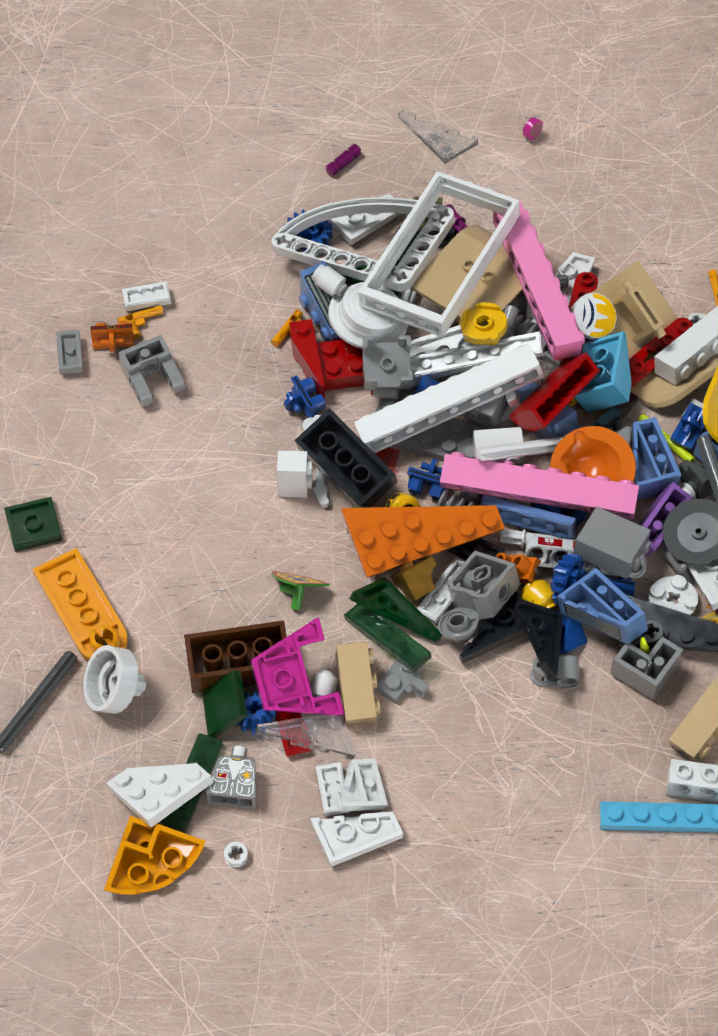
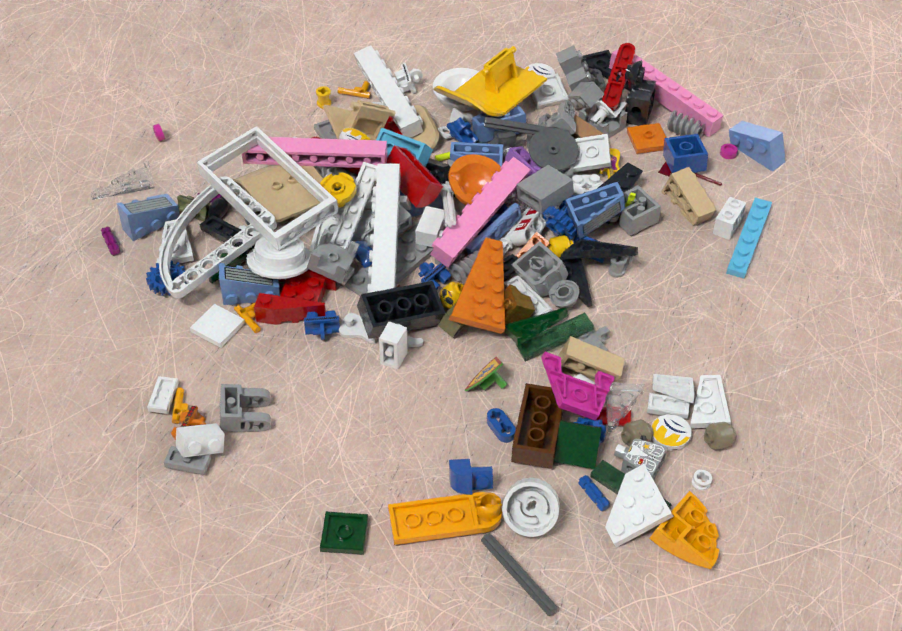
camera: 70 degrees left, 10 degrees down
white brick [311,264,347,297] -> none
none -> medium blue wedge [116,194,180,241]
none -> white brick [176,423,225,457]
none -> white tile [190,304,245,348]
none -> yellow bush [316,86,332,109]
none -> blue brick [449,459,493,495]
none -> blue beam [487,408,516,443]
none -> blue axle [578,475,610,511]
none -> dark tan head [621,419,653,447]
none -> tile [651,414,691,451]
none -> dark tan head [704,422,736,450]

